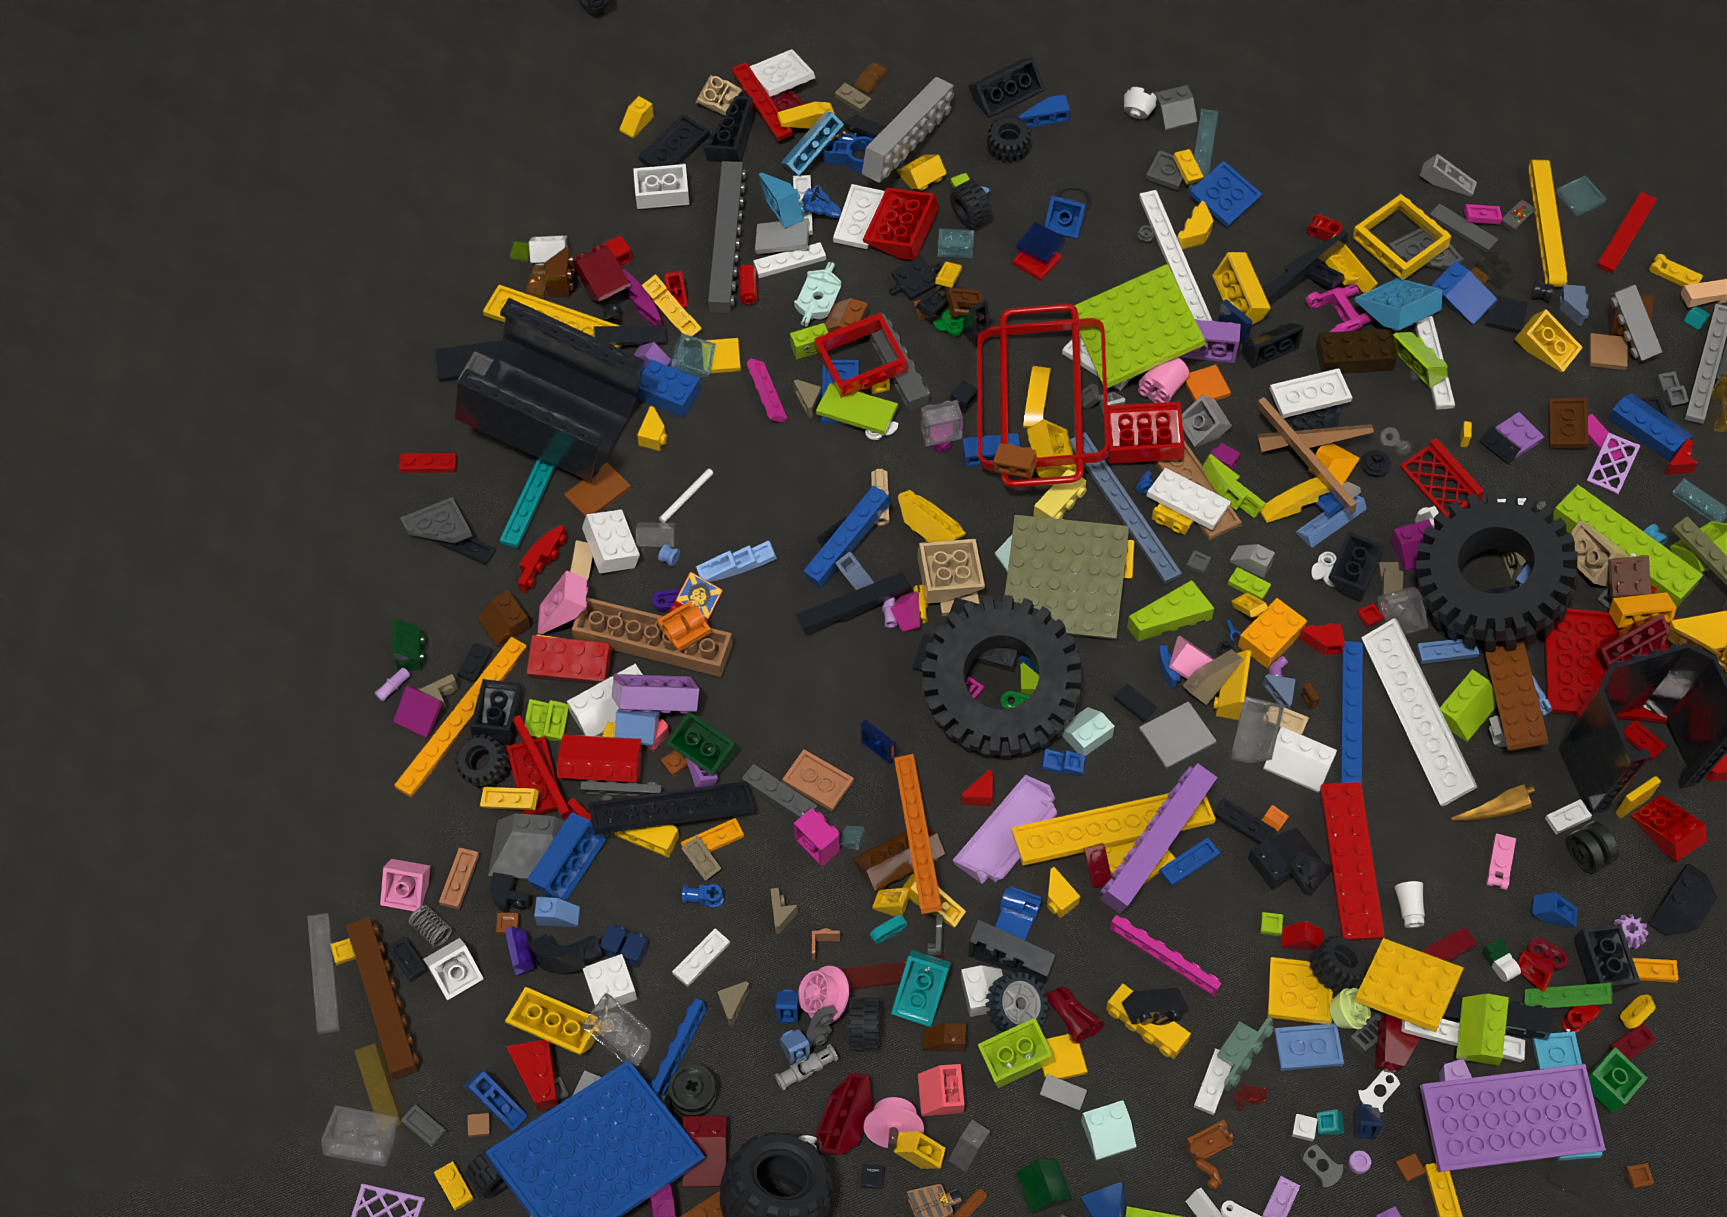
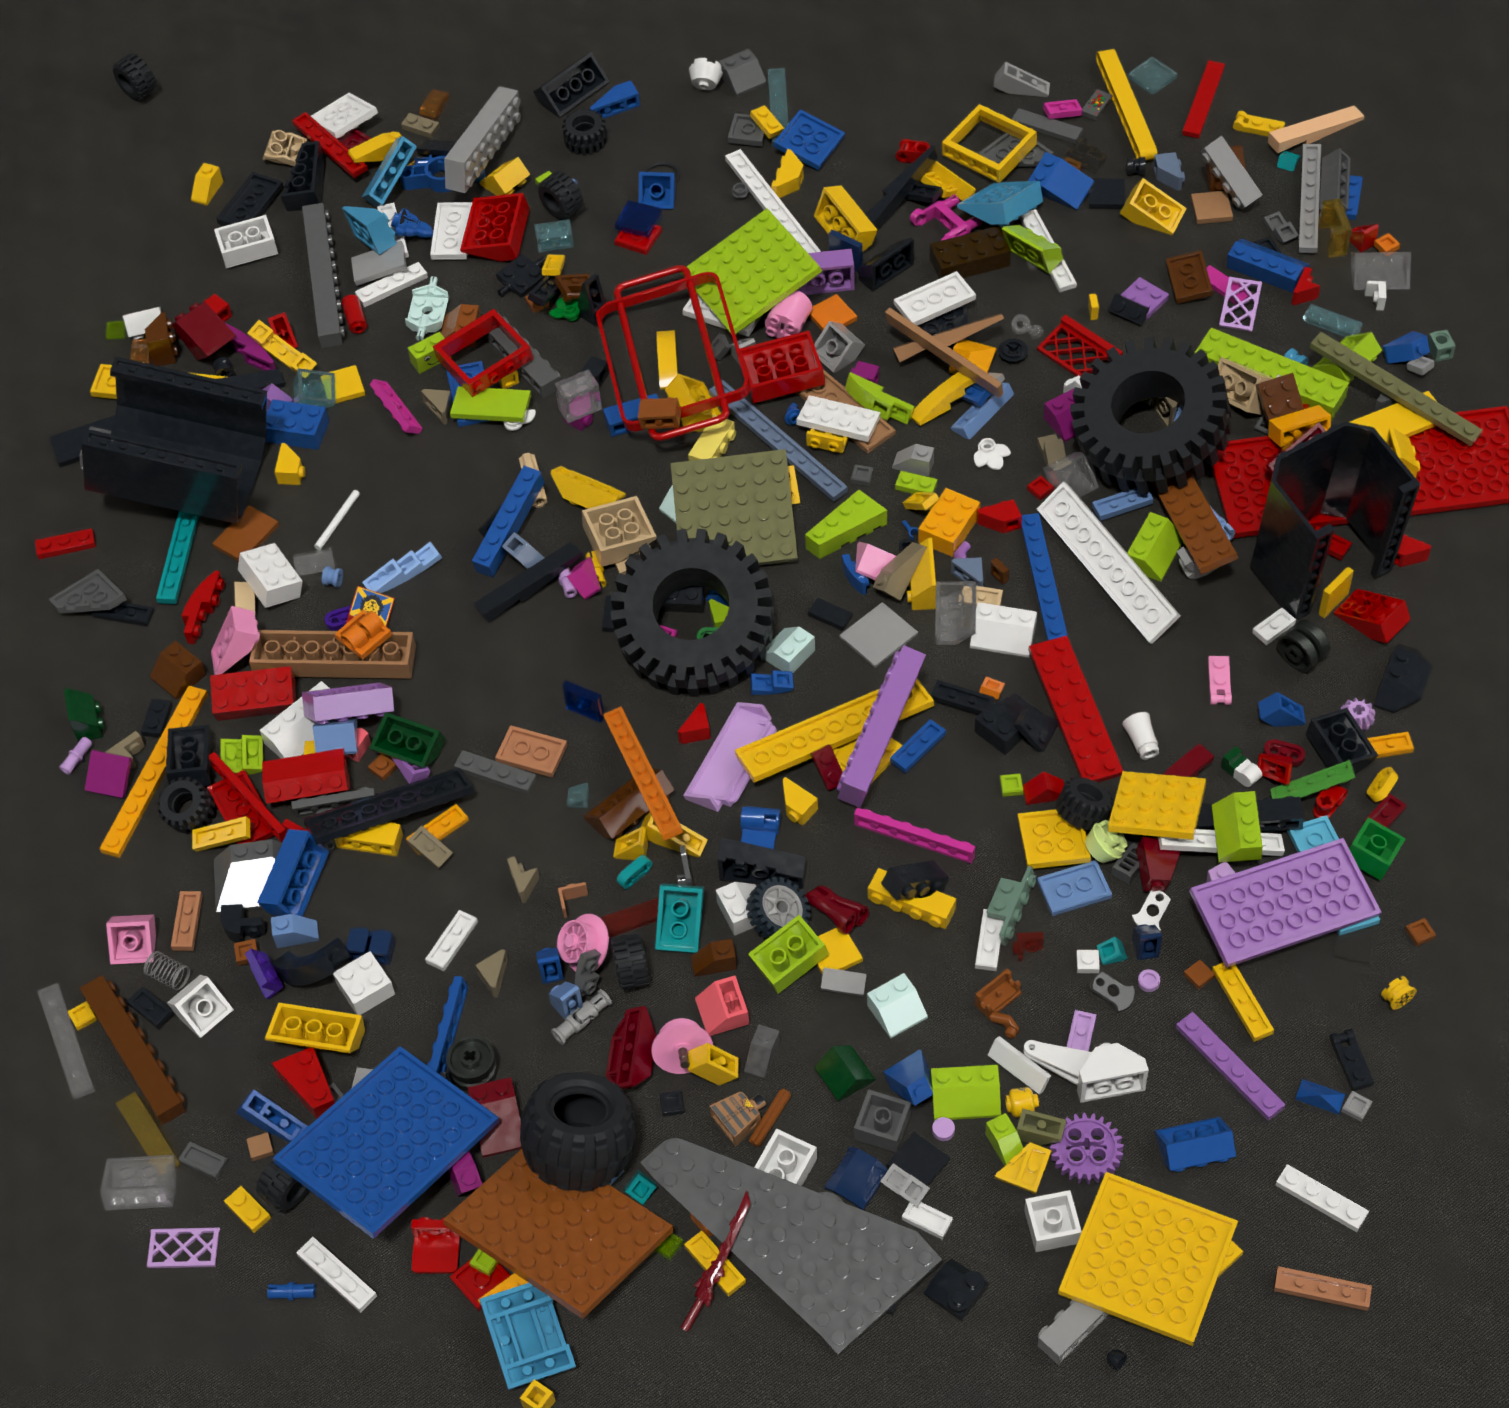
camera: 10 degrees left, 5 degrees down
clear slope [582,992,651,1066] -> none
blue connector [682,884,724,908] -> none
dark pink brick [794,808,840,867] -> none
black slope [1328,532,1385,601] -> none
pearl gold piece [1451,784,1535,821] -> none

